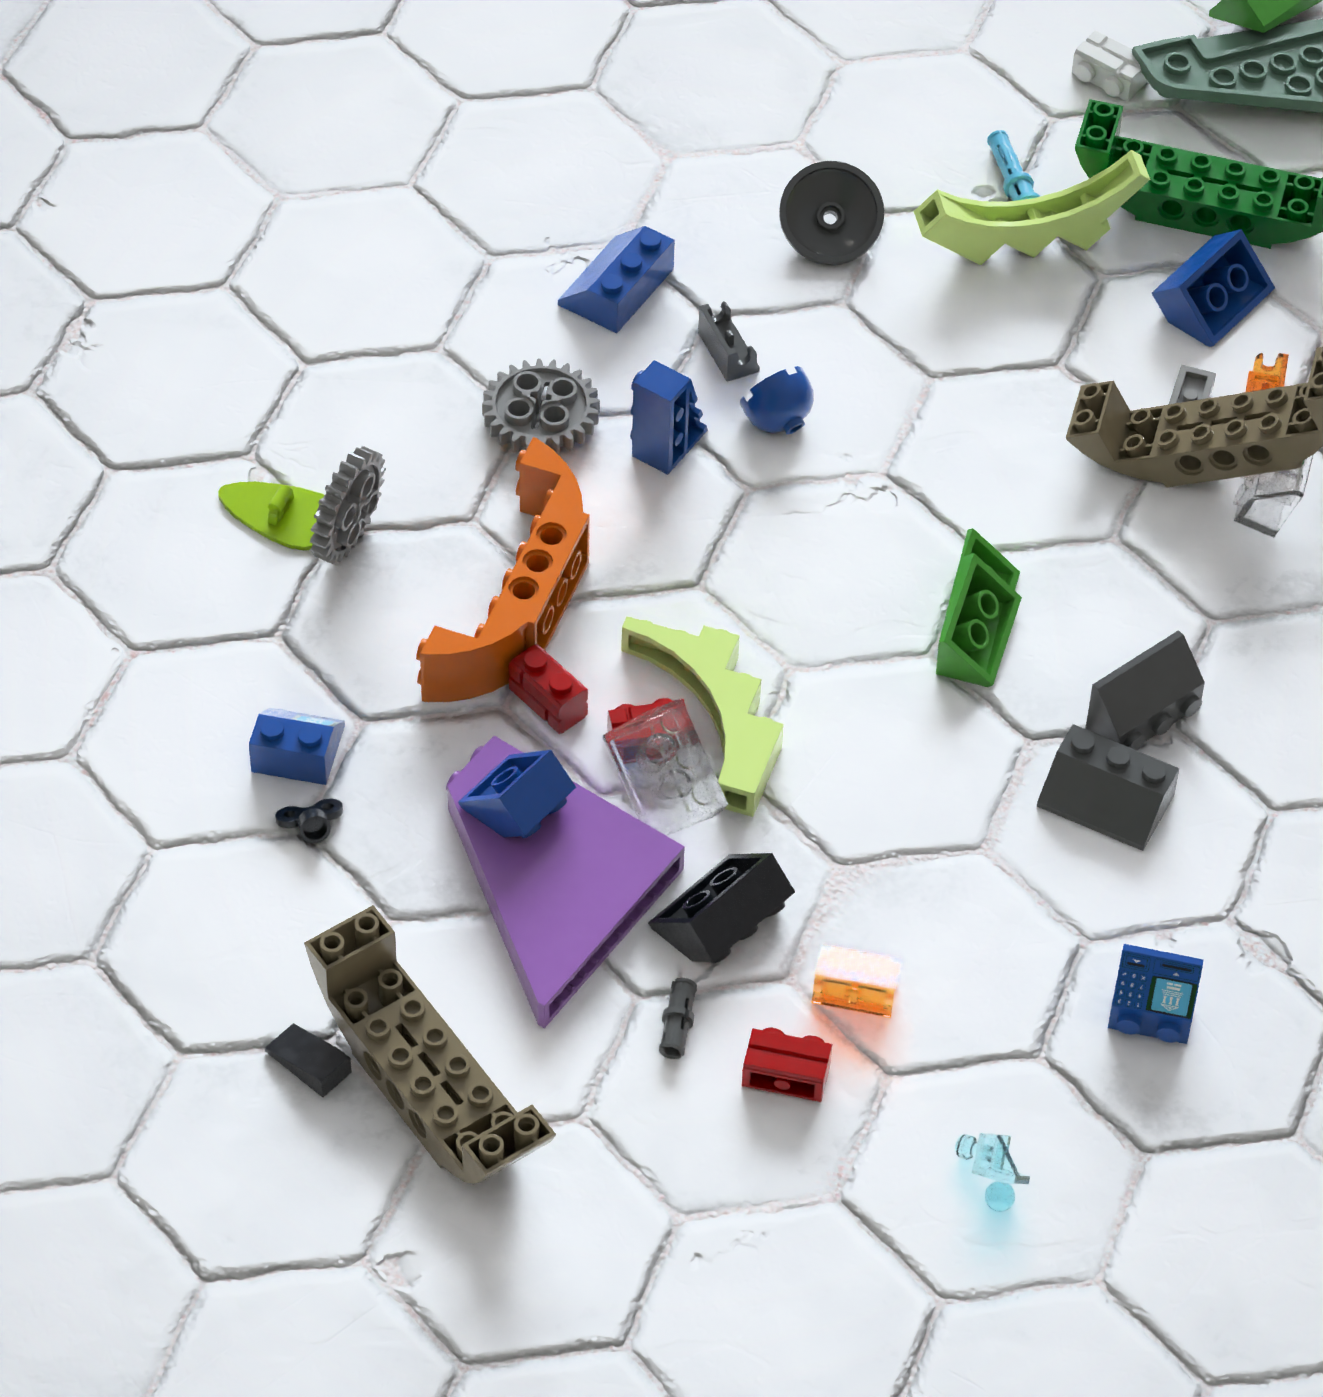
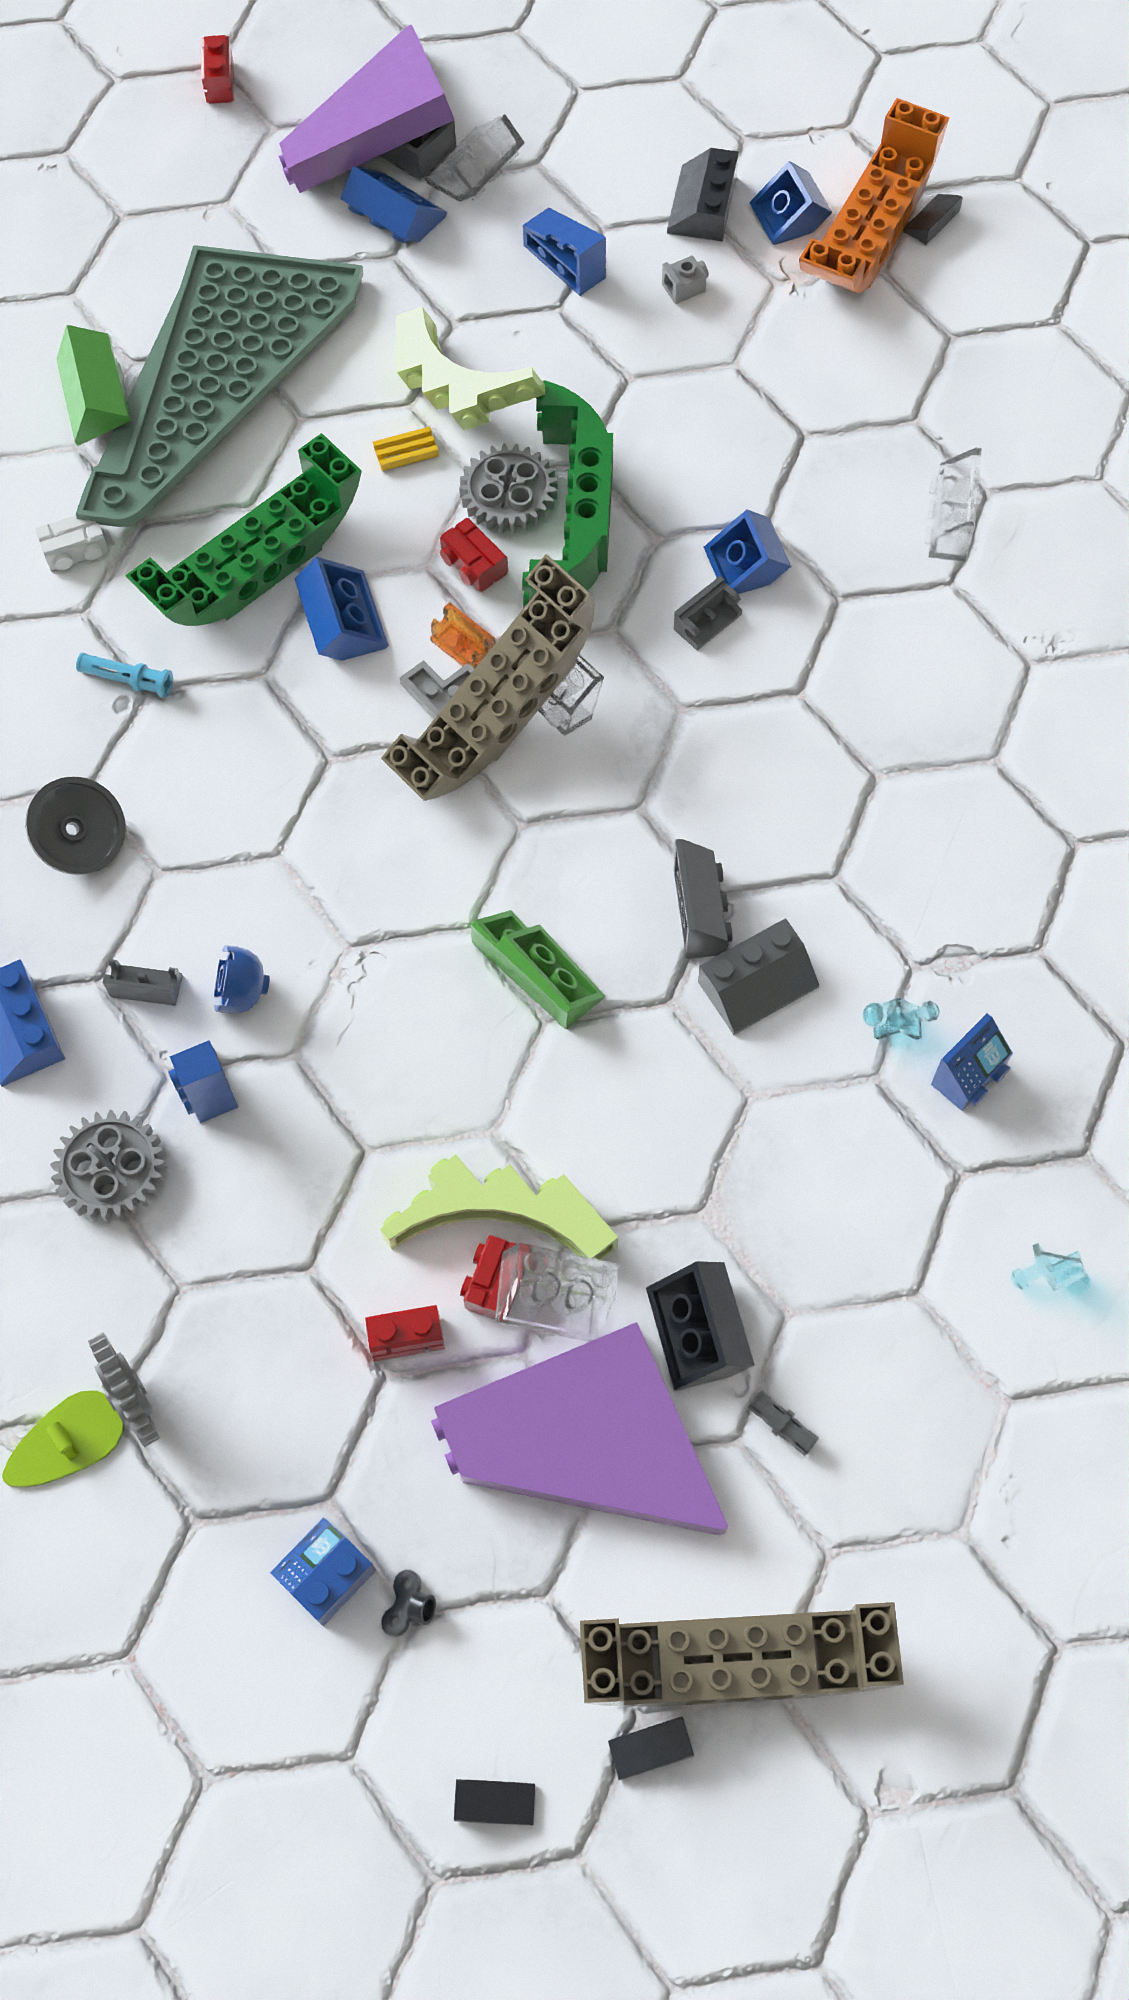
camera: 55 degrees left, 15 degrees up
orange slope [416,437,590,702] -> none
blue slope [458,750,577,838] -> none
red brick [741,1027,833,1102] -> none
clear orange hinge [812,944,902,1018] -> none
yellowish green arch [913,150,1150,265] -> none
none -> black slope [454,1779,535,1826]
none -> clear light blue piece [862,997,940,1040]

